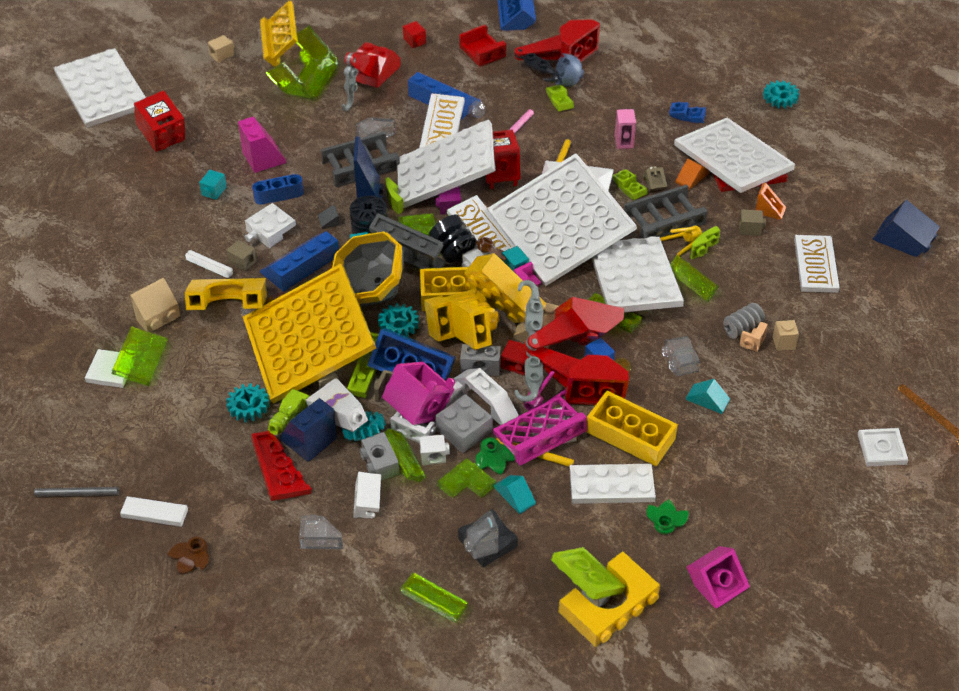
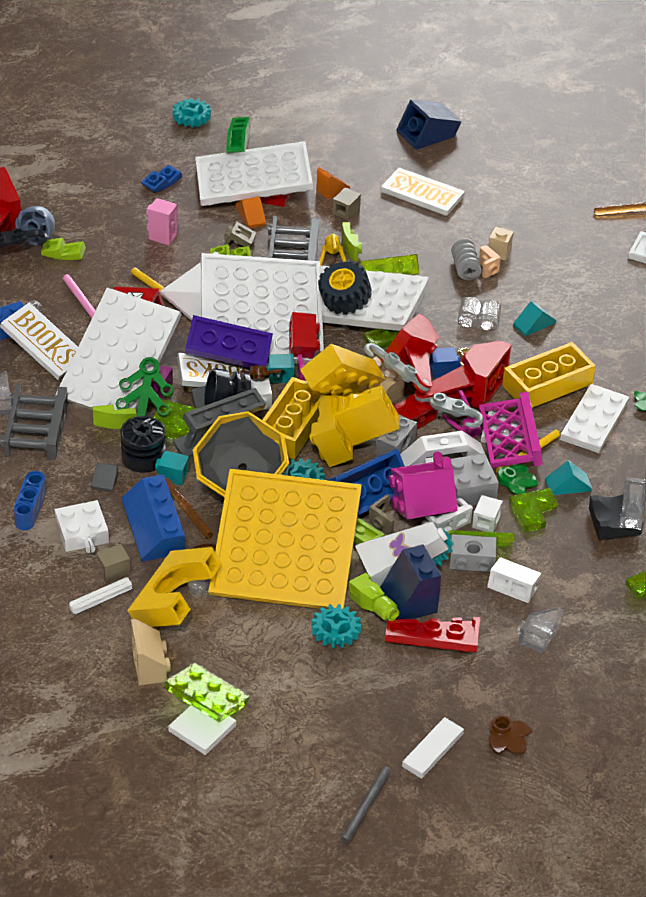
camera: 65 degrees left, 5 degrees down
dark blue slope [354,136,384,200] -> none
none -> green plant [115,357,174,418]
none -> dark purple plate [184,315,273,367]
none -> green slope [226,117,251,153]
none -> red brick [289,312,320,359]
none -> black wheel [318,260,372,315]

